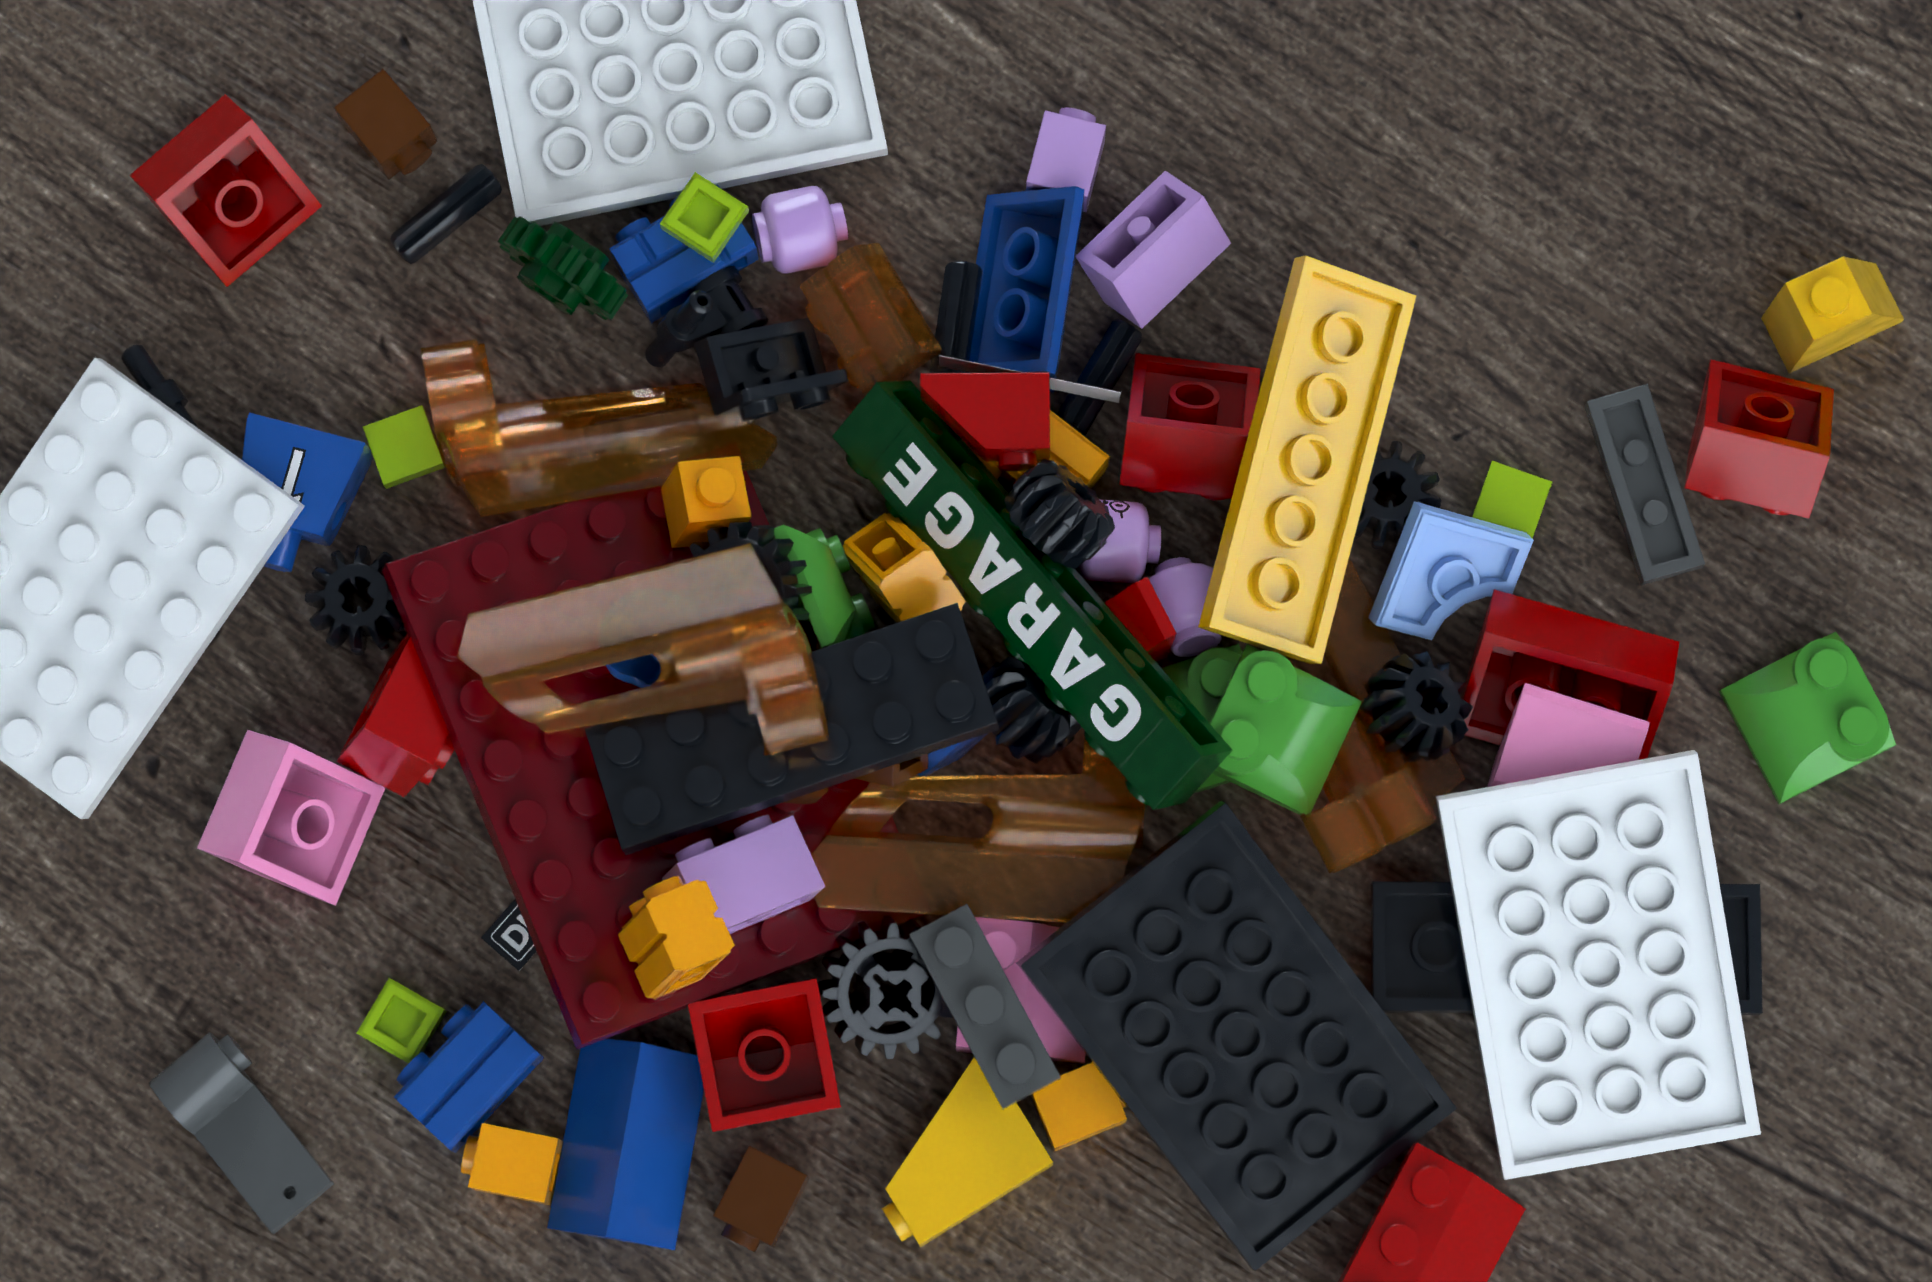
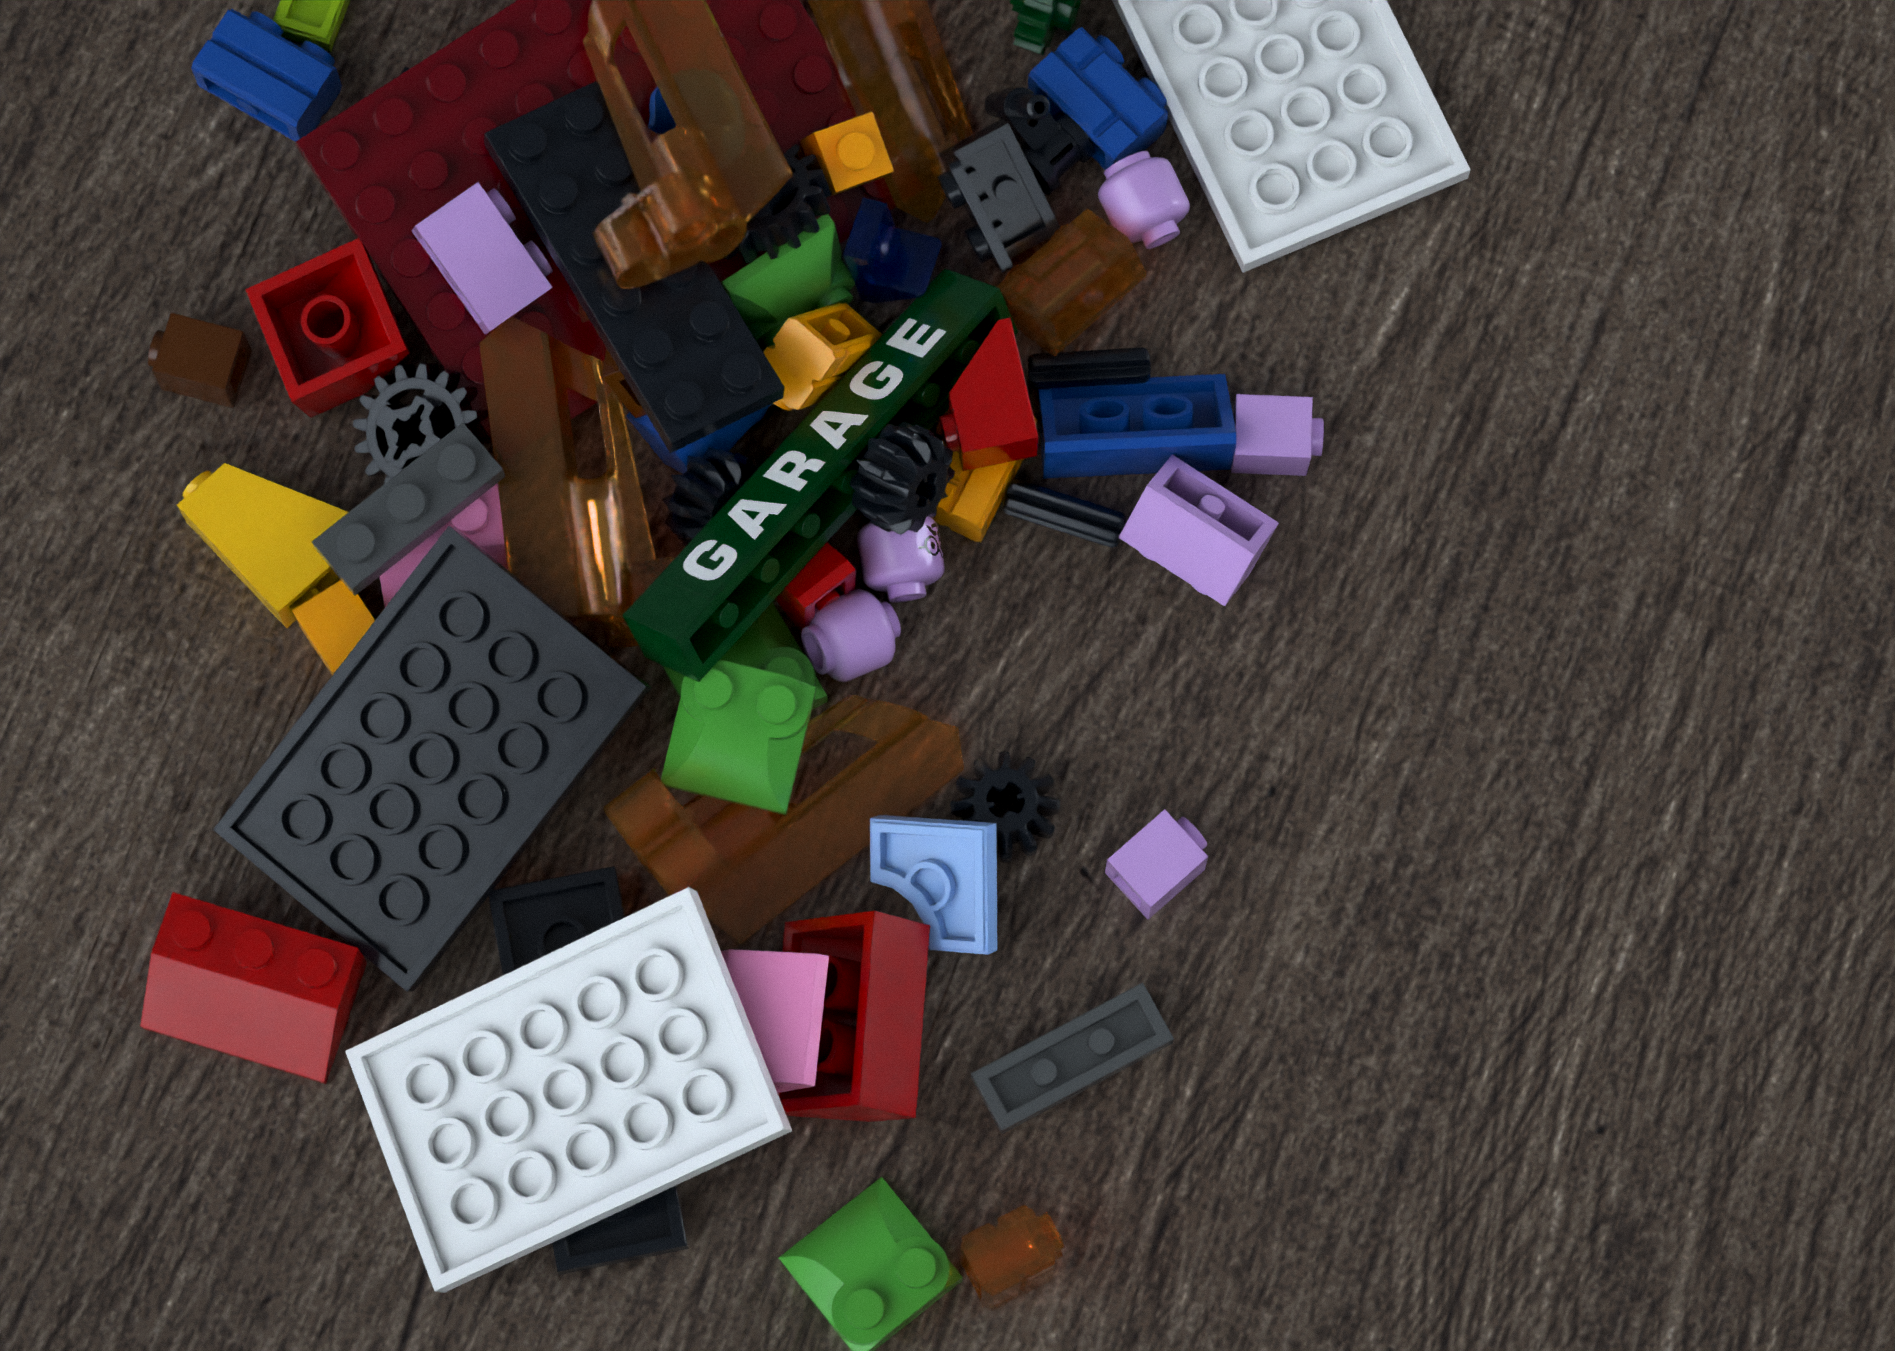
camera: 75 degrees right, 5 degrees down
light orange brick [461,1123,563,1205] -> none
blue slope [547,1039,704,1251] -> none
light orange brick [618,876,734,1000] -> none
lime tile [660,172,749,263] -> none
white sticker [939,355,1121,403] -> none
red slope [1119,353,1261,500] -> none
yellow plate [1198,255,1416,664] -> none
black gear [1359,652,1474,764] -> none
lime tile [1472,461,1552,539] -> none
red slope [1685,359,1834,519] -> none
yellow slope [1761,256,1904,373] -> none
none -> clear blue slope [843,197,942,303]
none -> clear orange brick [960,1204,1065,1312]
none -> lavender brick [1105,809,1208,920]

